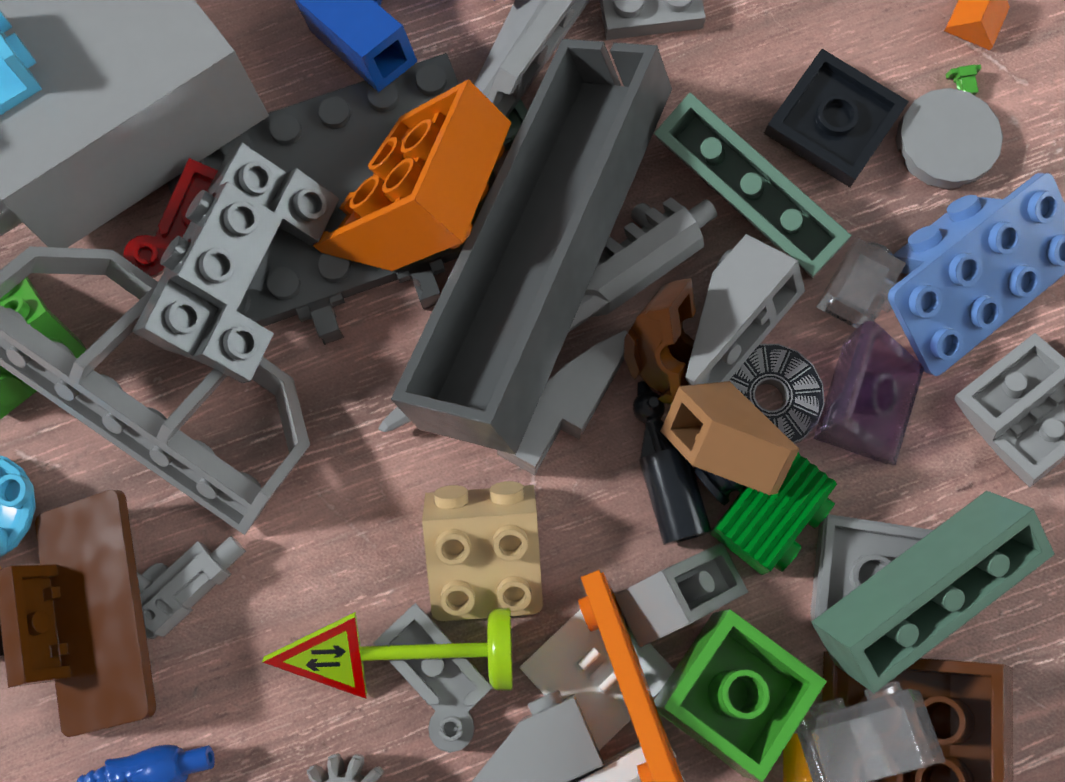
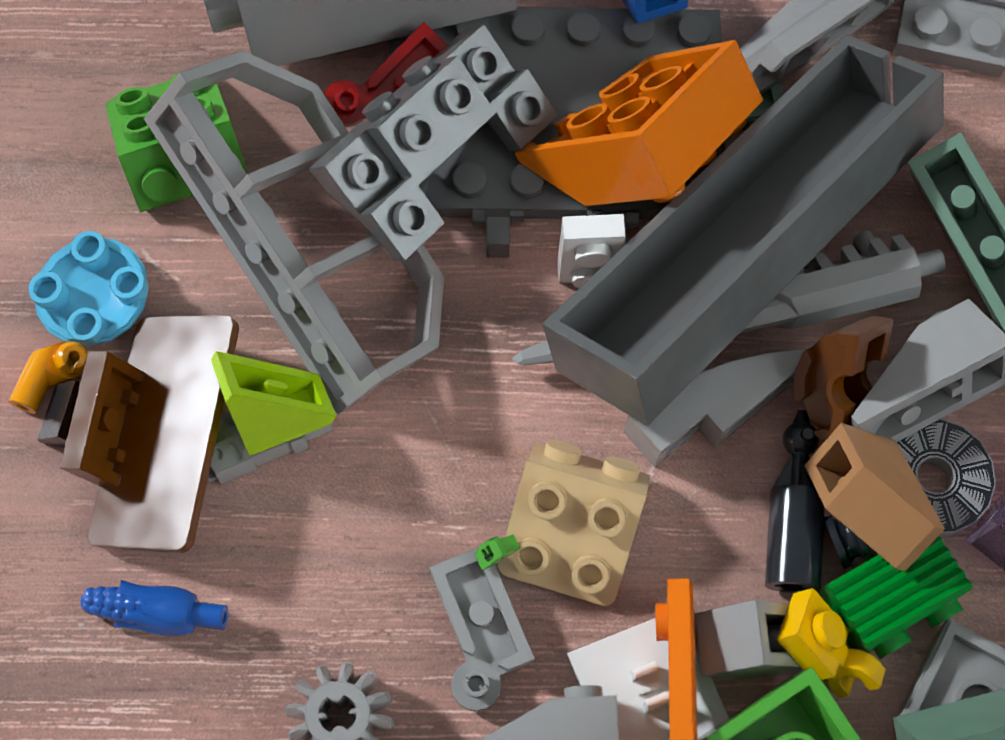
camera: 20 degrees right, 5 degrees down
lime piece [262,608,513,699] -> none
none -> lime slope [210,351,337,456]
none -> bright green piece [474,535,520,571]
none -> white plate [557,214,625,288]
none -> yellow plate [777,588,886,698]

